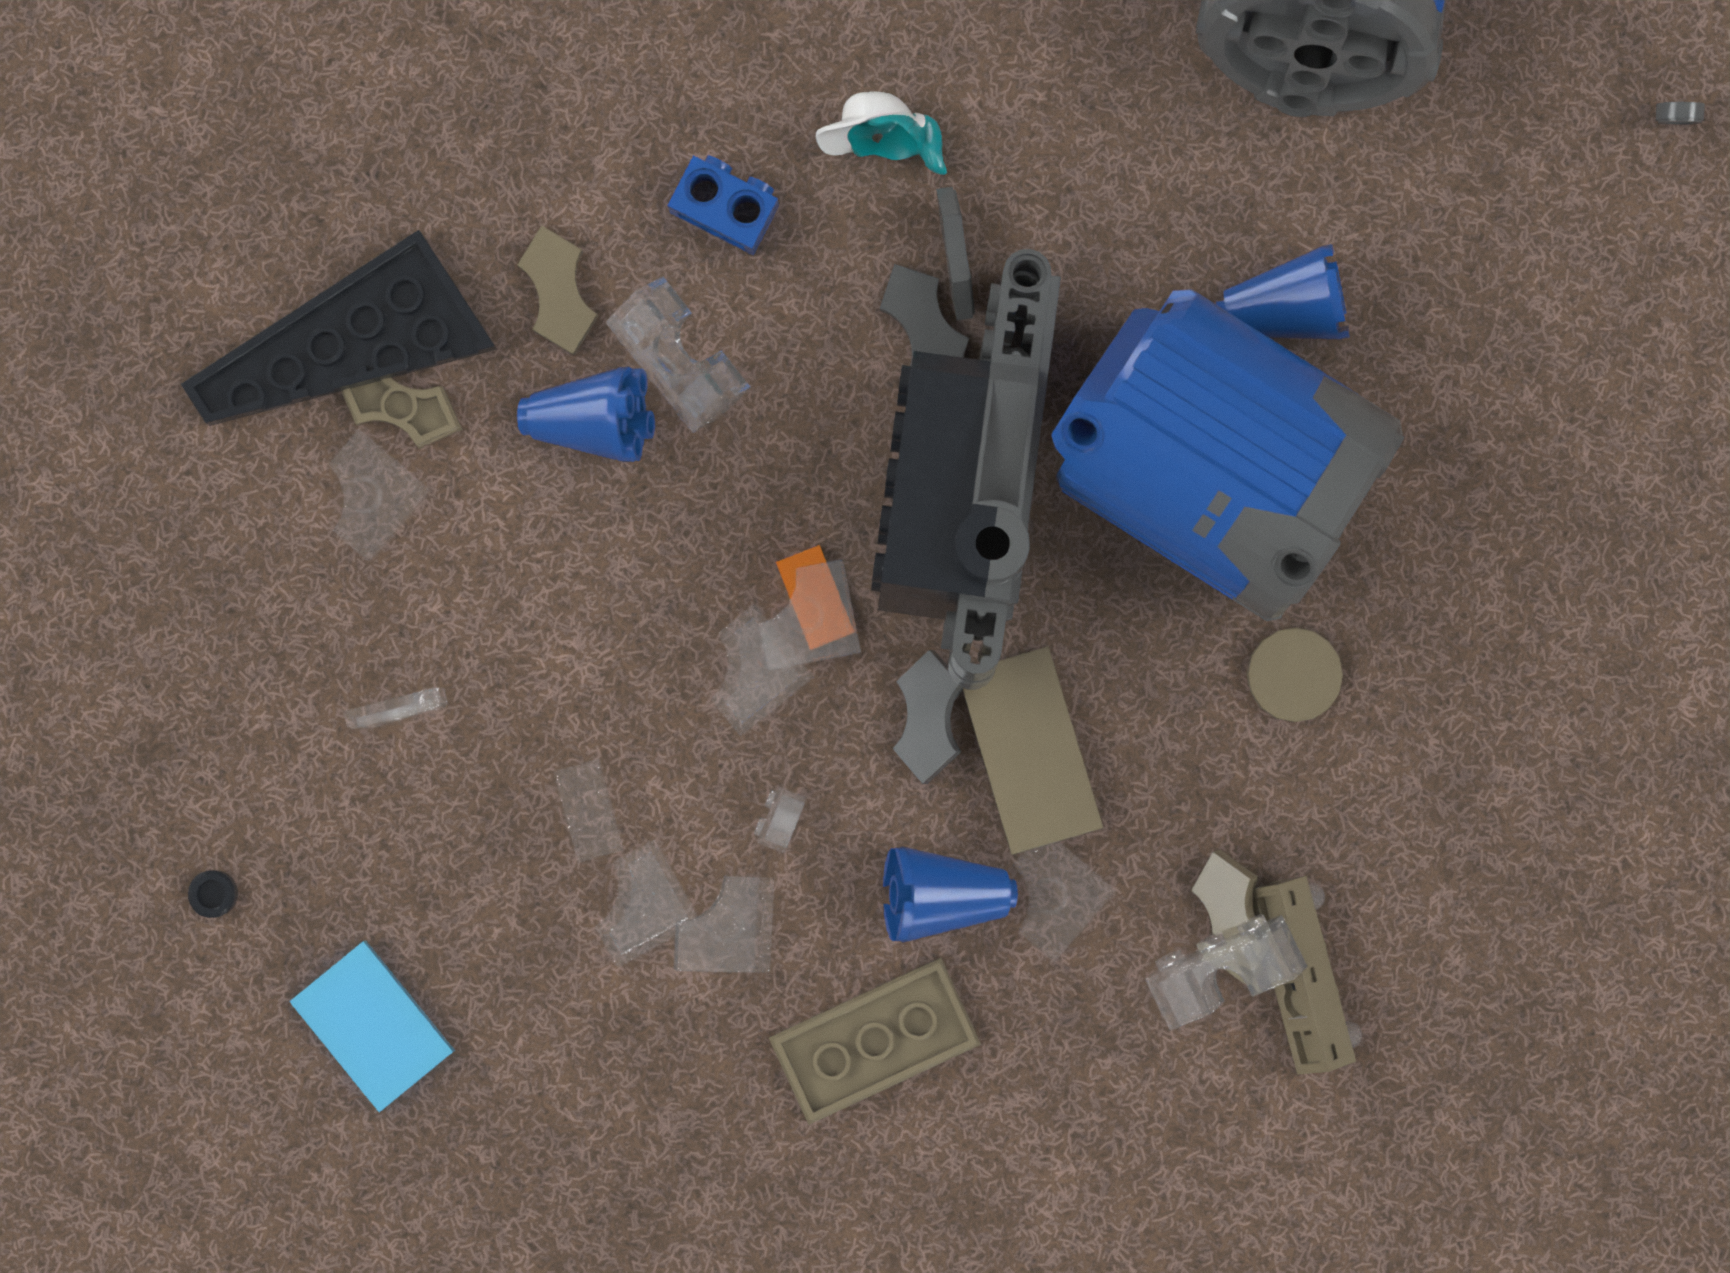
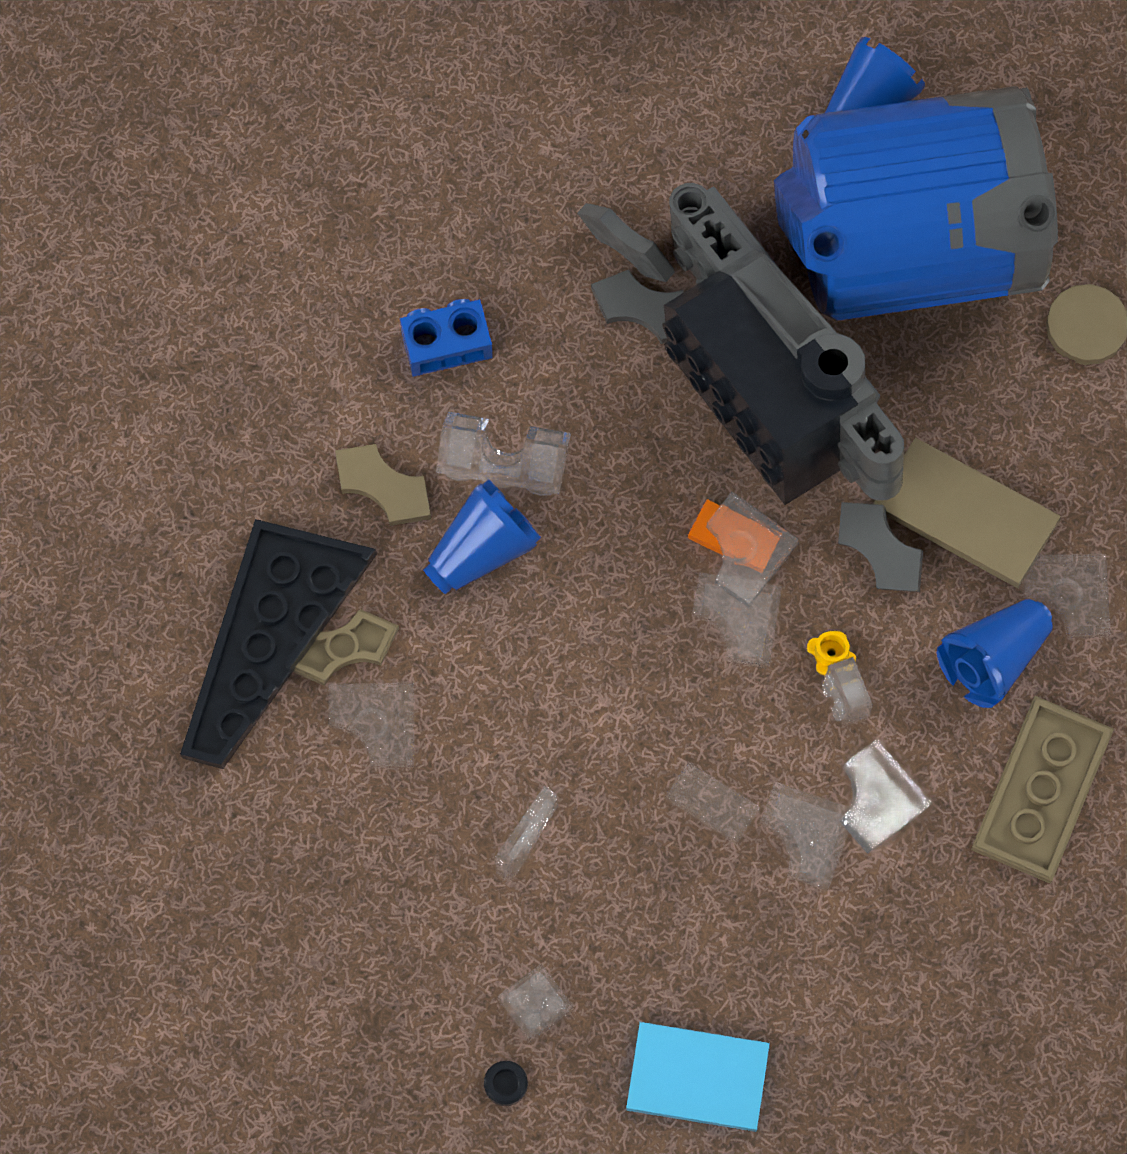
camera: 45 degrees left, 15 degrees down
hair [816,91,947,175] -> none
none -> clear piece [497,964,574,1043]
none -> yellow plate [807,631,856,675]

